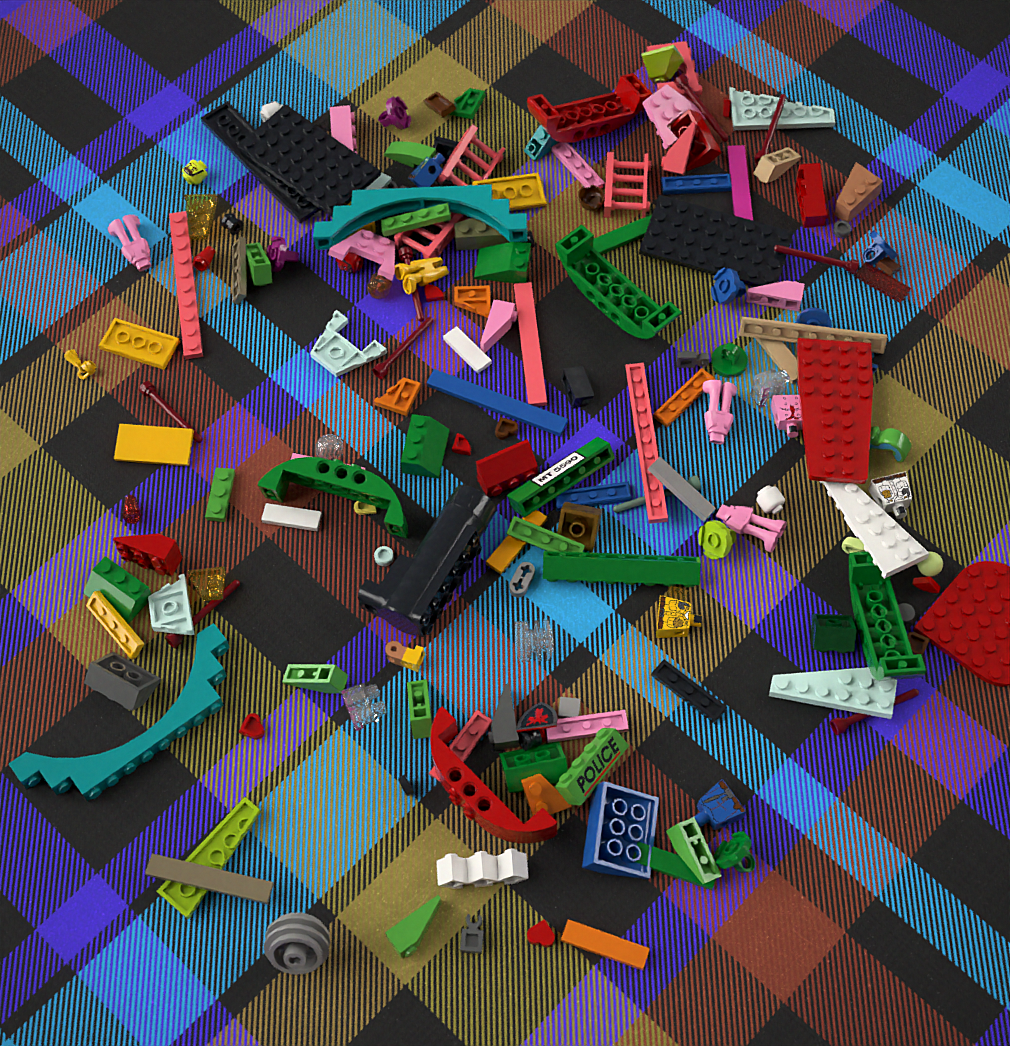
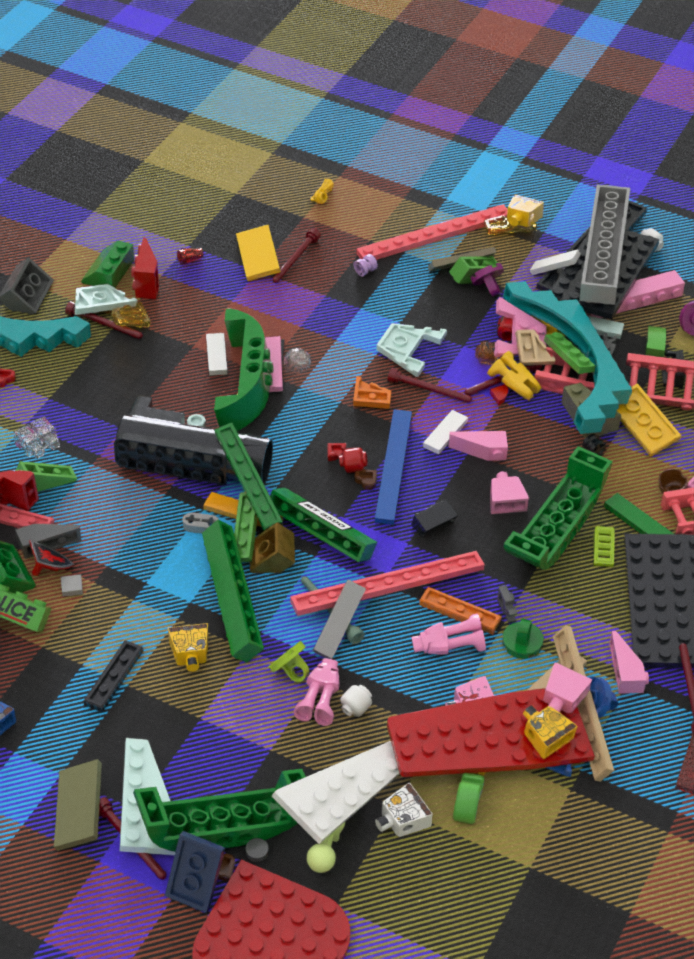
camera: 70 degrees right, 15 degrees down
yellow tile [86,591,144,659] -> none
yellow tile [99,318,180,370] -> none
bright pink piece [108,215,151,271] -> none
neon yellow head [182,160,208,186] -> none
red cone [193,246,215,271] -> none
bright green plate [205,467,235,522] -> none
black wheel [221,213,243,235] -> none
bright green slope [282,664,348,693] -> none
leg [385,641,425,672] -> none
green slope [401,414,450,479] -> none
blue torso [408,152,445,188] -> none
orange wing [454,285,491,318] -> none
green slope [474,242,531,284] -> none
red slope [476,439,538,497] -> none
coral tile [514,282,547,407] -> none
clear wheel [514,619,554,663] -> none
black wheel [518,729,542,751] -> none
bright pink plate [546,710,629,743] -> none
blue tile [554,481,632,511] -> none
clear yellow tile [666,586,688,601] -> none
blue tile [711,268,746,304] -> none
clear hips [750,368,790,408] -> none
dark green slope [811,613,856,653] -> none
red tile [912,577,941,593] -> none
none -> olive tile [54,759,102,851]
none -> dark blue plate [165,831,225,913]
none -> green tile [214,423,283,531]
none -> red head [339,447,368,473]
none -> lavender wheel [354,254,378,276]
none -> bright pink torso [490,472,529,514]
none -> yellow torso [507,195,544,227]
none -> tan wing [515,330,555,365]
none -> yellow torso [523,705,578,759]
none -> white tile [530,250,581,275]
none -> bright pink torso [543,662,592,713]
none -> light grey brick [579,184,630,305]
none -> lime slope [593,526,615,567]

